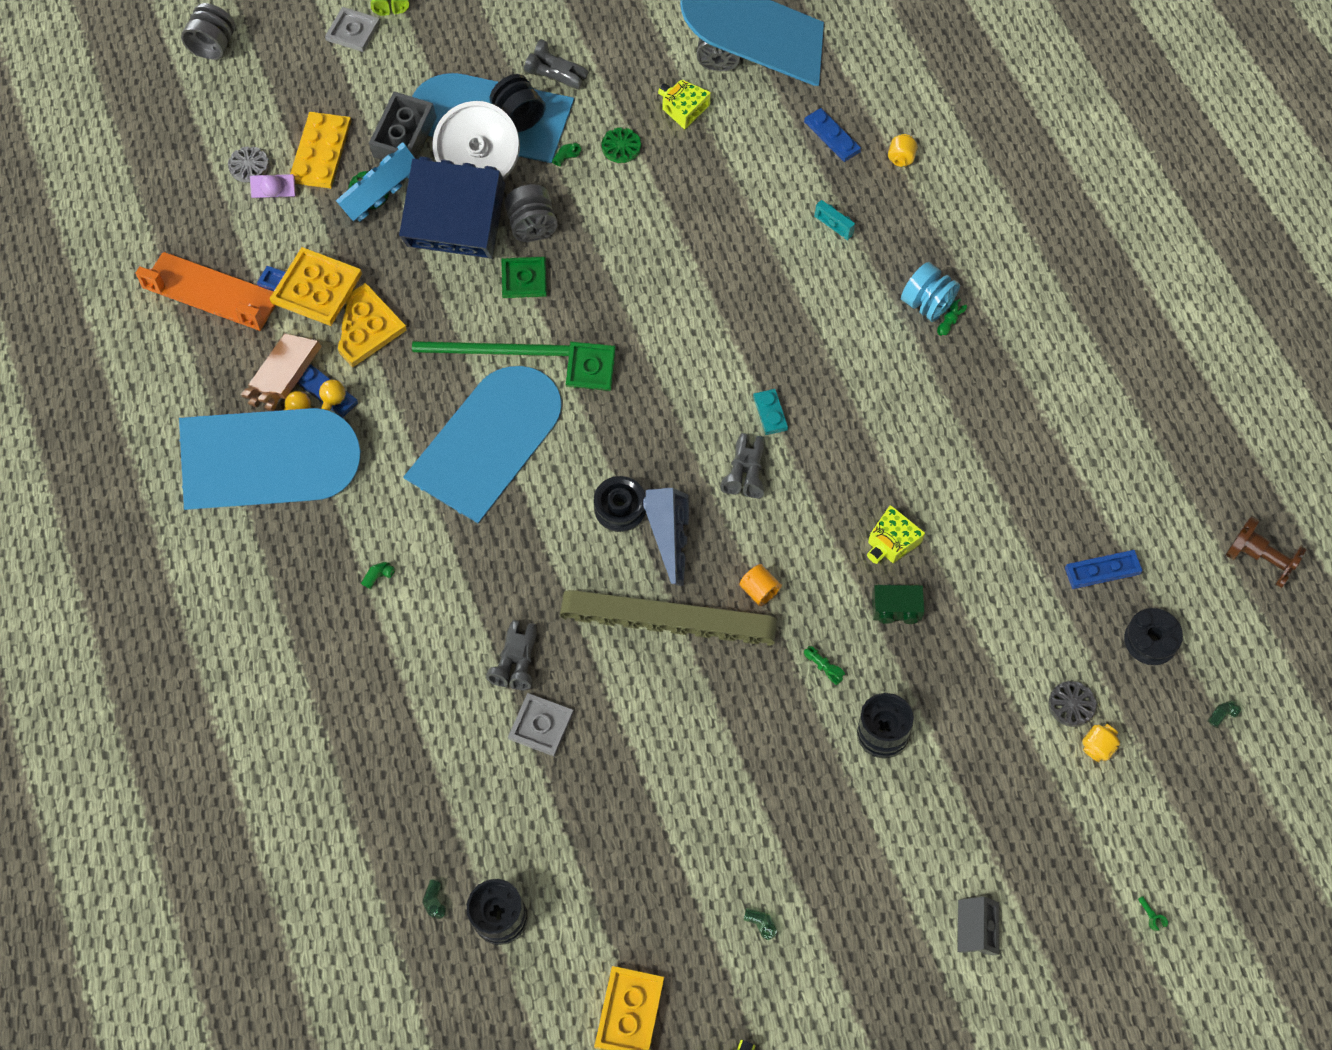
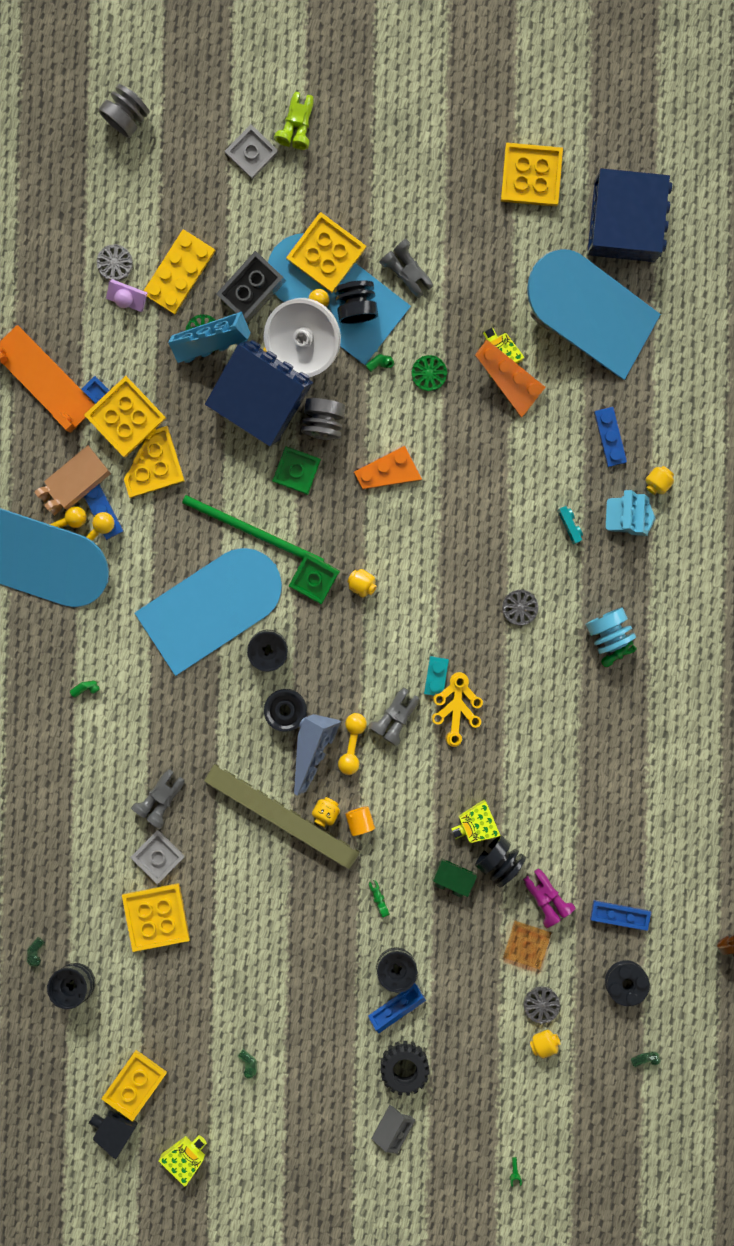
camera: 25 degrees right, 25 degrees up
none -> yellow plate [122,883,190,952]
none -> black wheel [247,629,288,672]
none -> yellow plate [286,212,366,293]
none -> yellow head [312,797,340,827]
none -> yellow piece [338,713,367,775]
none -> yellow head [347,569,377,597]
none -> orange wing [354,446,422,489]
none -> blue plate [368,983,426,1033]
none -> black tyre [381,1041,429,1096]
none -> yellow plant [431,672,483,747]
none -> orange wing [475,340,546,418]
none -> black wheel [475,835,526,888]
none -> flat silver wheel [502,590,539,625]
none -> clear orange tile [503,920,552,970]
none -> magenta piece [523,868,576,929]
none -> medium azure piece [606,490,656,536]

